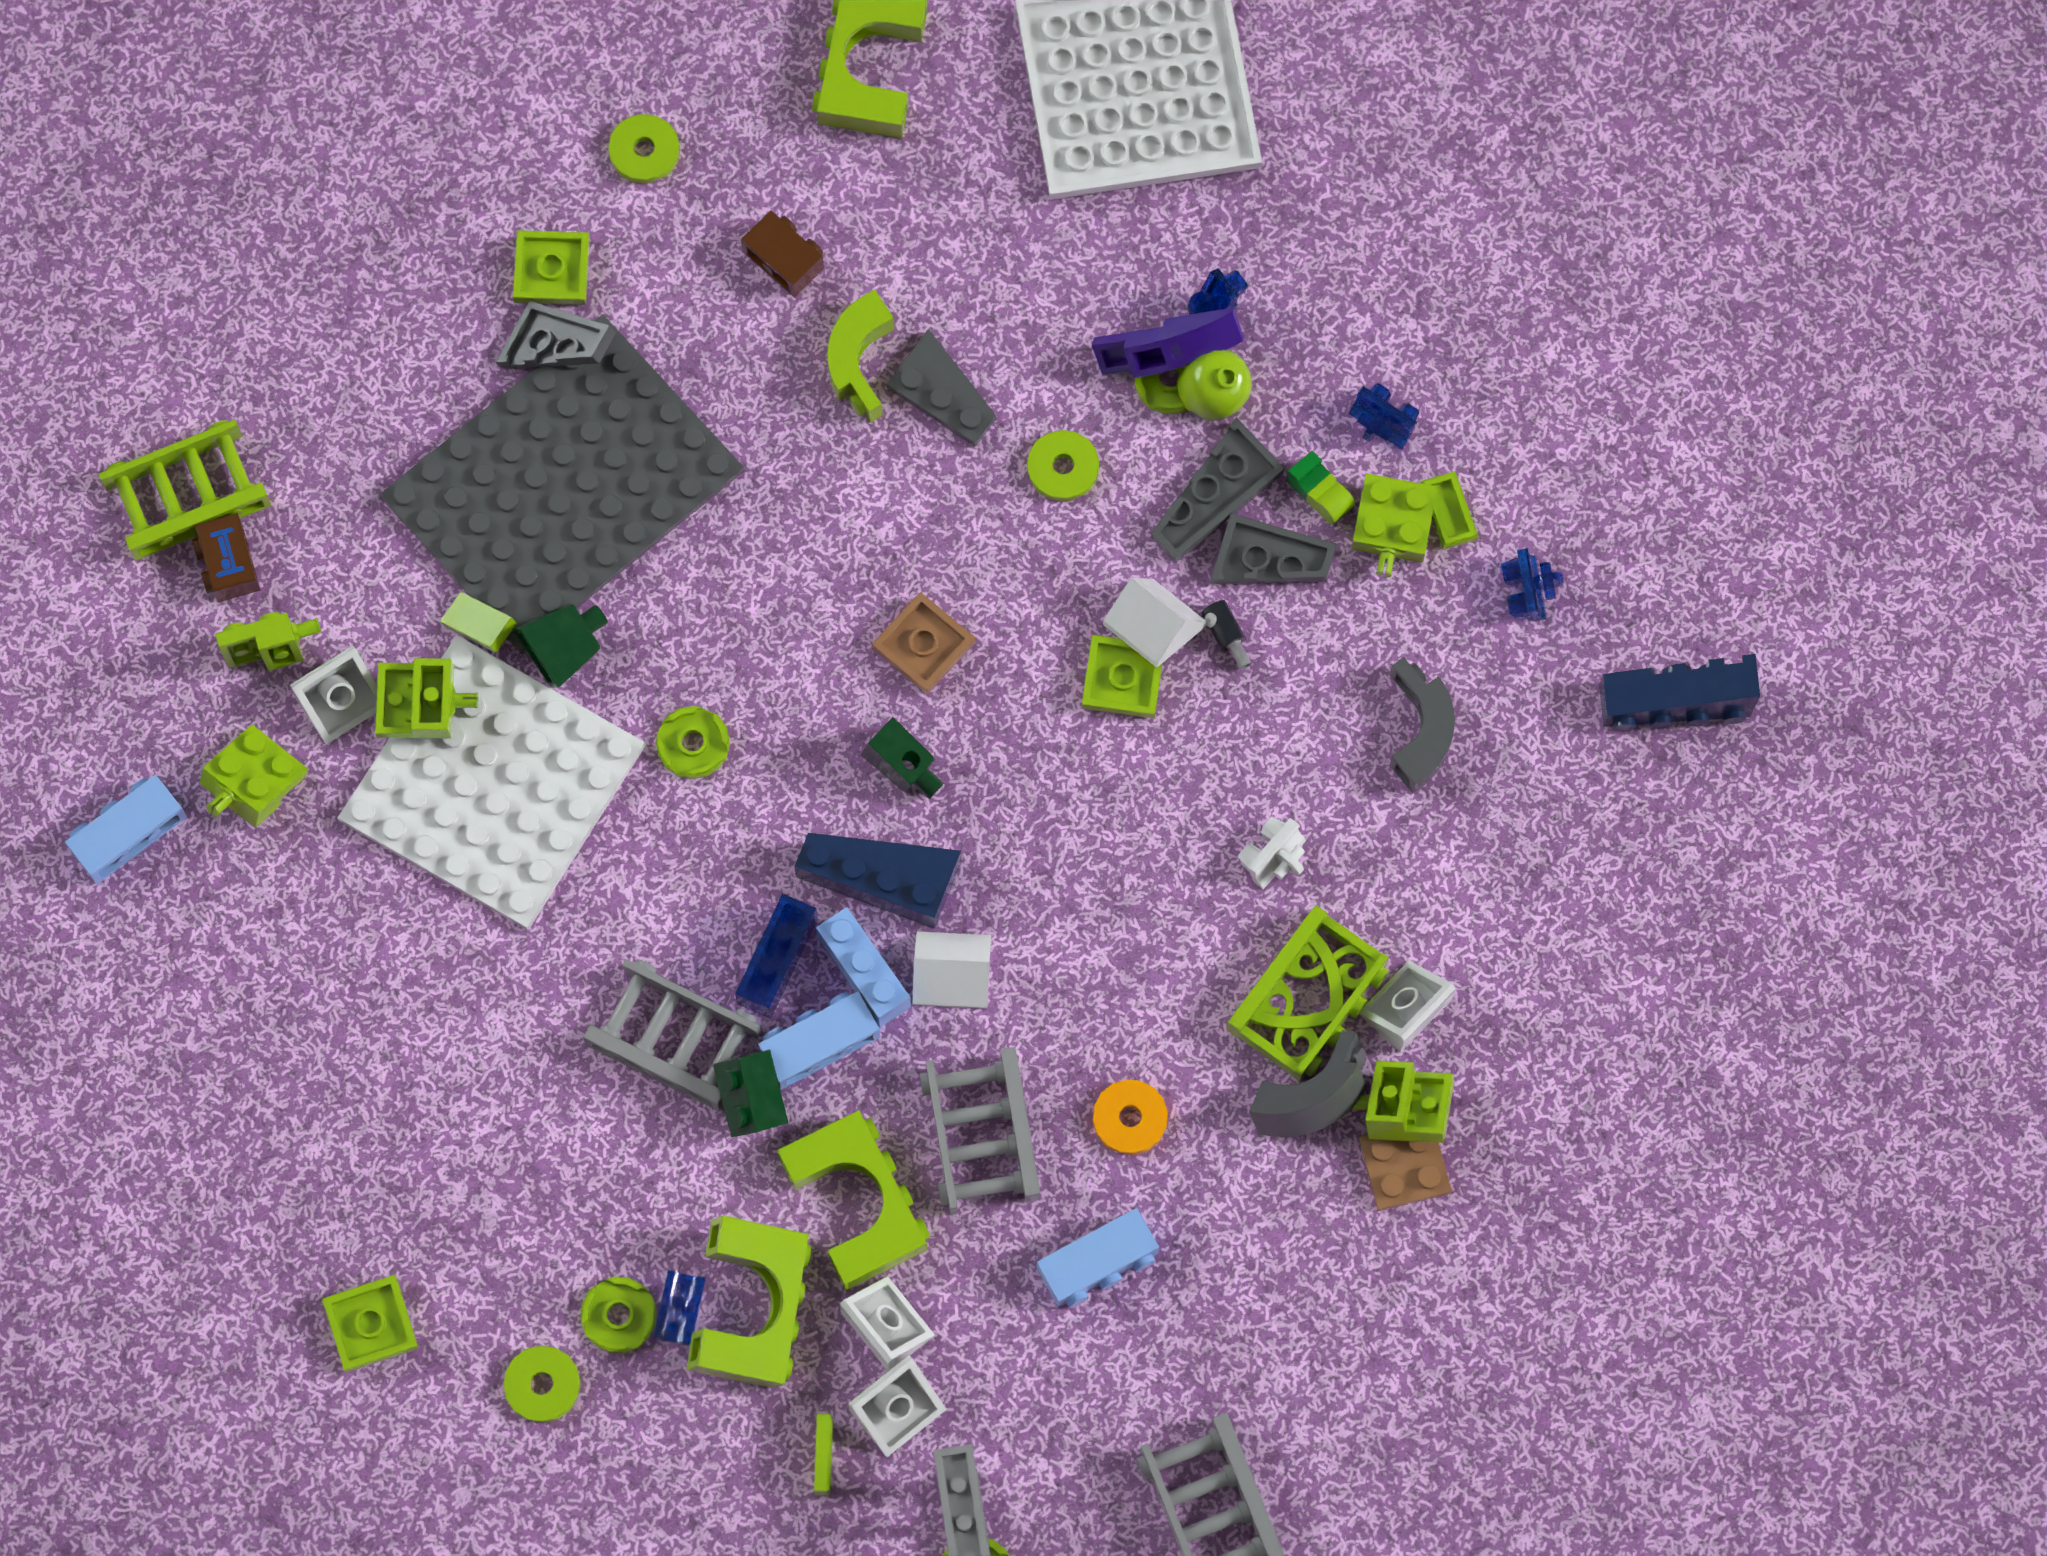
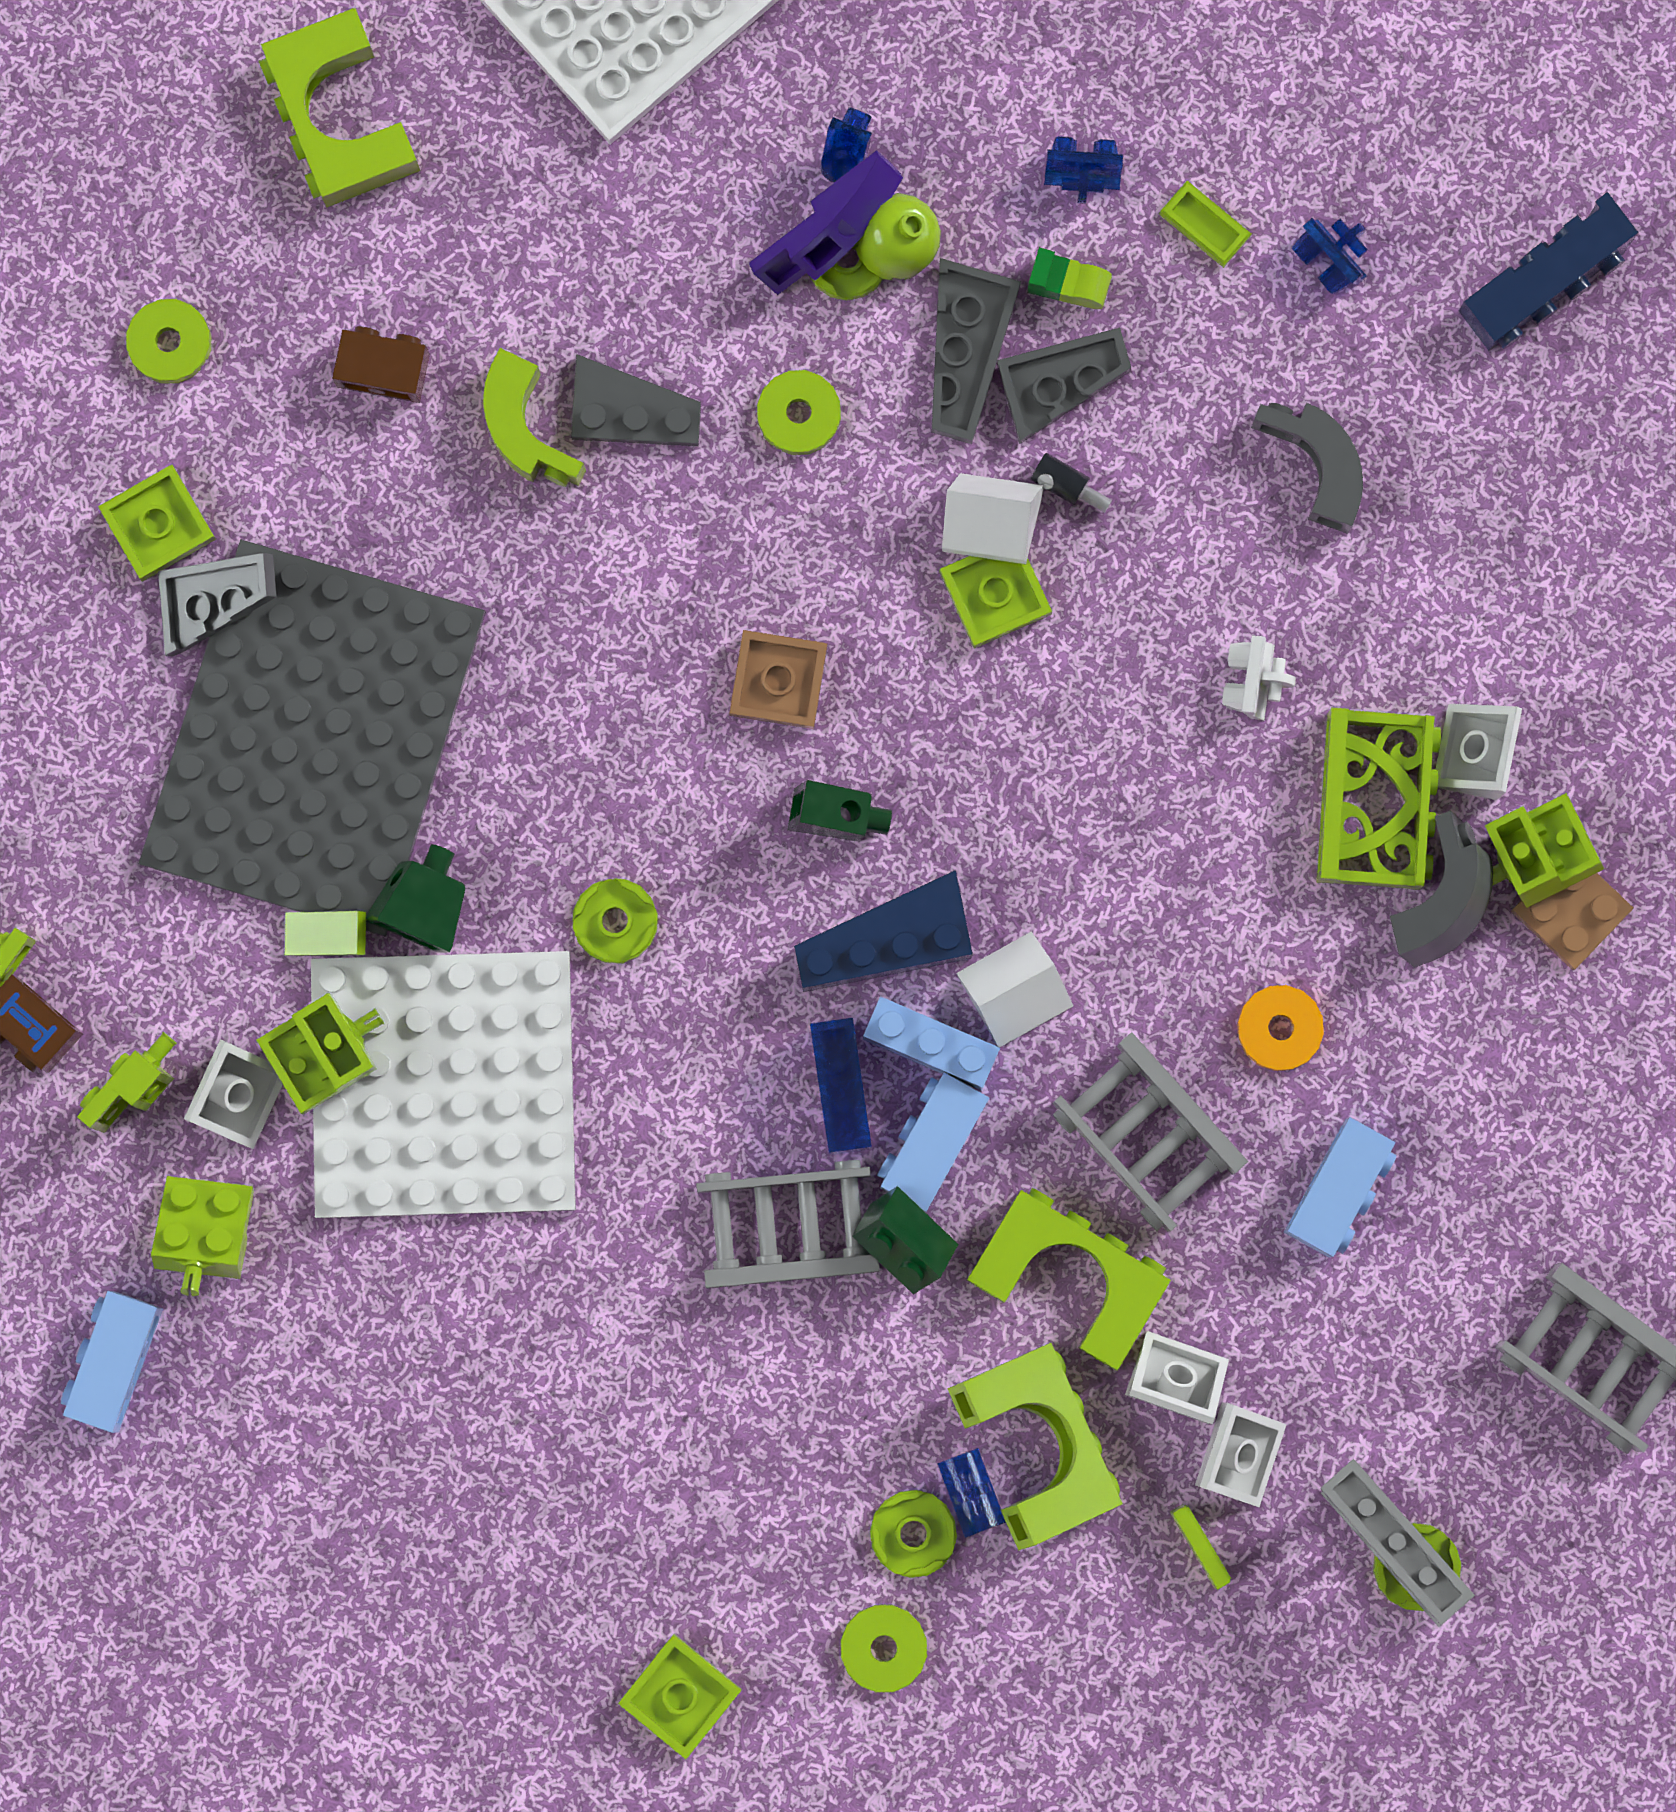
camera: 30 degrees left, 10 degrees up
lime plate [1351,473,1438,578] -> none

